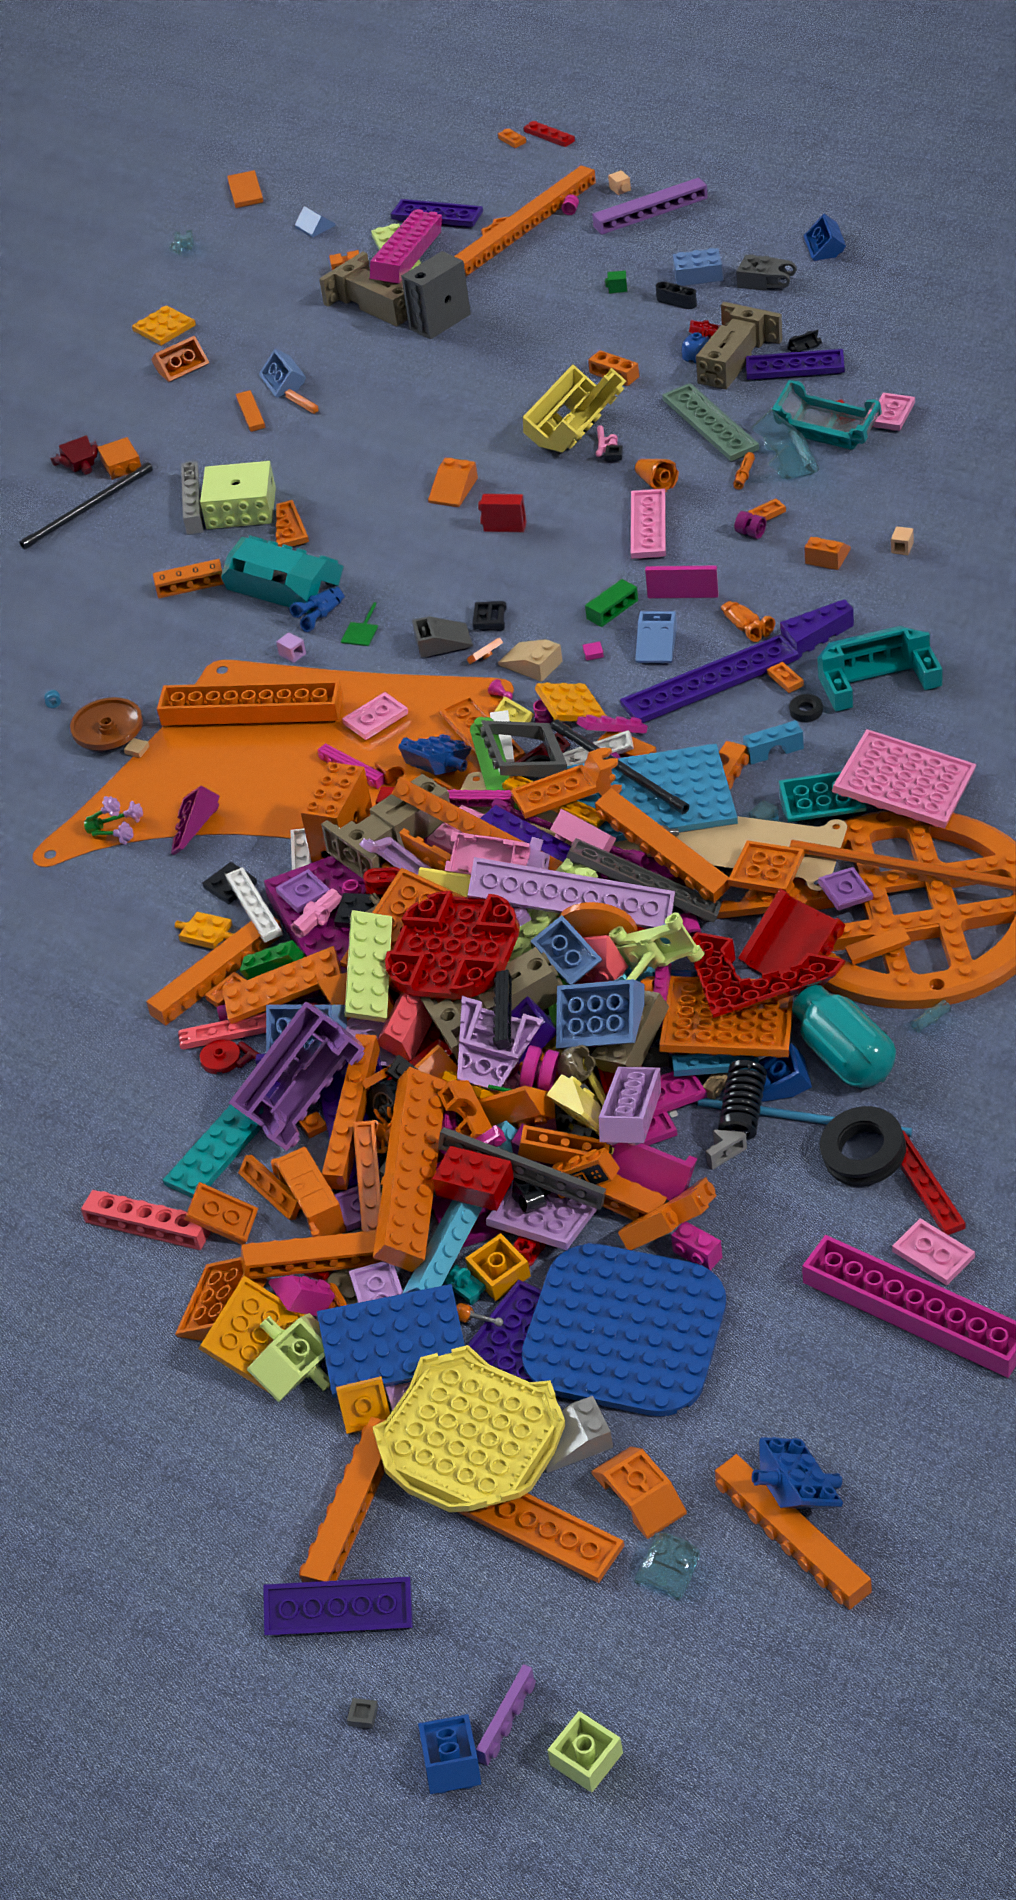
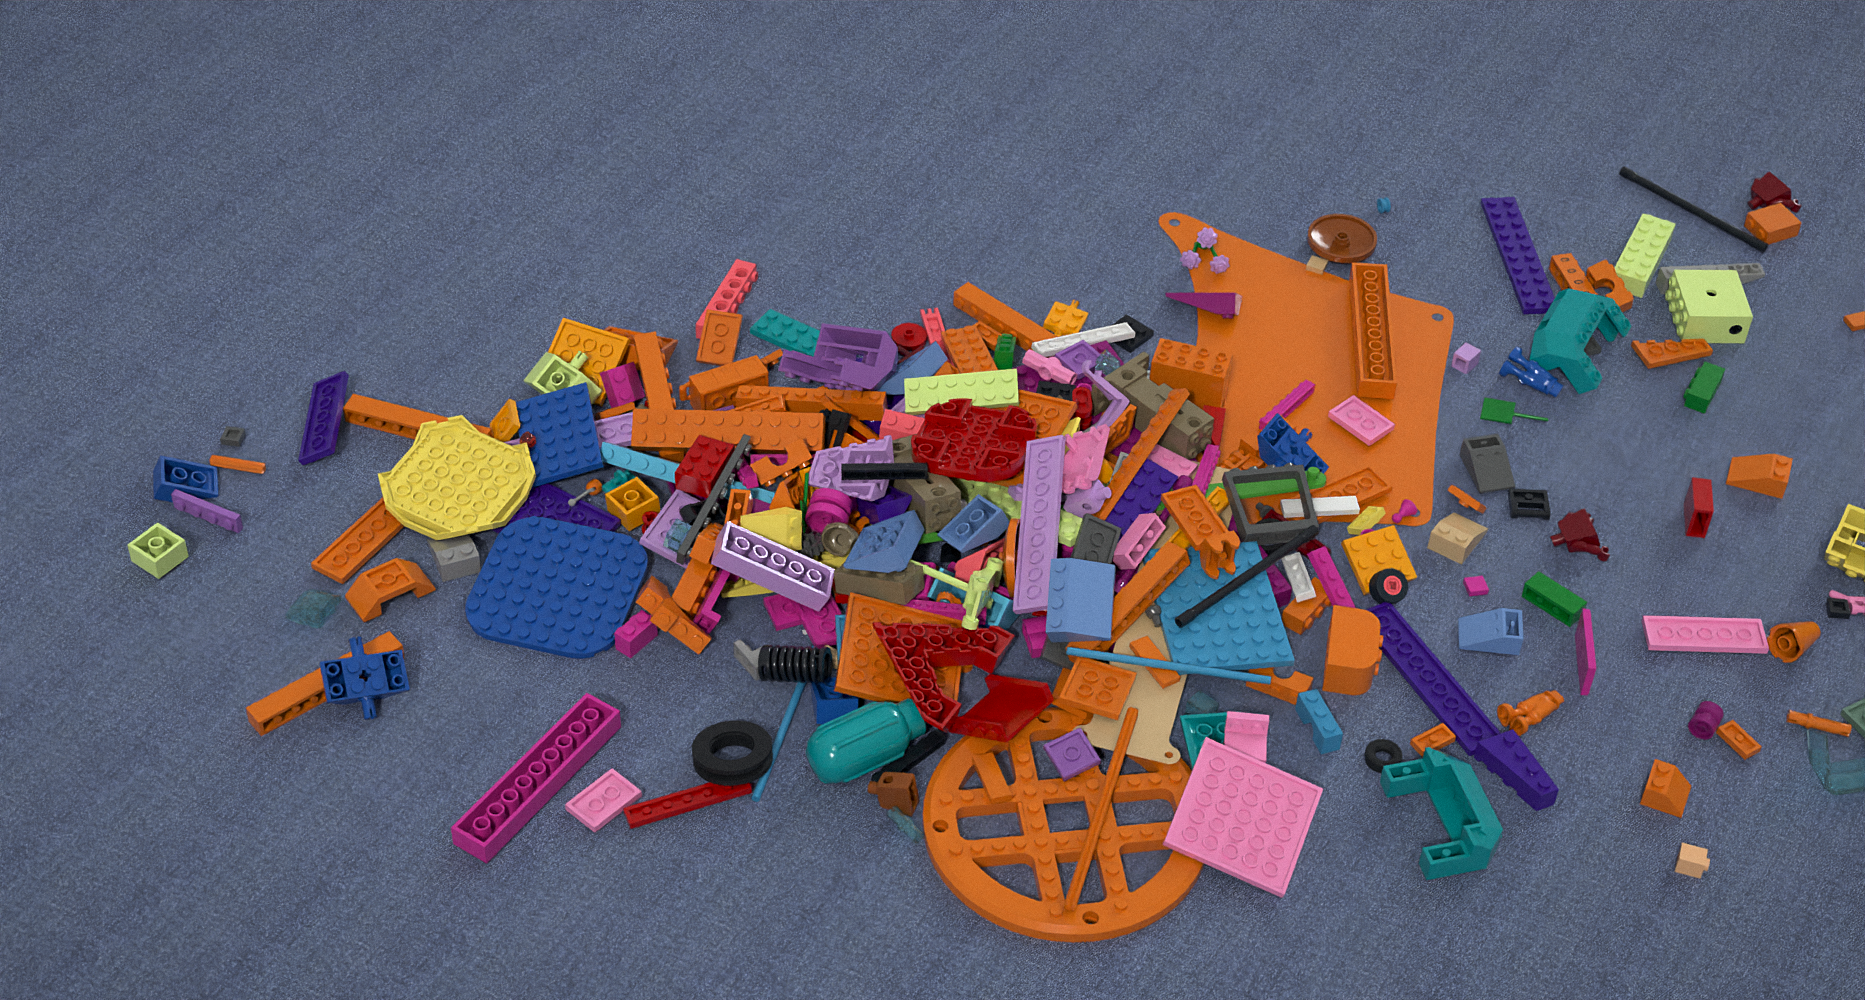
camera: 80 degrees right, 0 degrees up
none -> orange axle [209,455,266,474]
none -> clear red hinge [519,431,536,448]
none -> clear light blue brick [663,518,692,553]
none -> dark orange torso [868,772,919,817]
none -> medium blue slope [1046,558,1116,643]
none -> dark azure piece [1066,647,1271,684]
none -> clear light blue animal [1095,349,1121,376]
none -> orange tile [1129,636,1180,689]
none -> bright pink bracket [1224,711,1269,763]
none -> orange brick [1322,605,1383,695]
none -> black wheel [1369,568,1408,604]
none -> dark purple plate [1480,197,1555,315]
none -> dark red torso [1550,508,1610,561]
none -> orange arch [1586,259,1634,312]
none -> yellowish green brick [1615,213,1676,298]
none -> green brick [1683,362,1725,414]

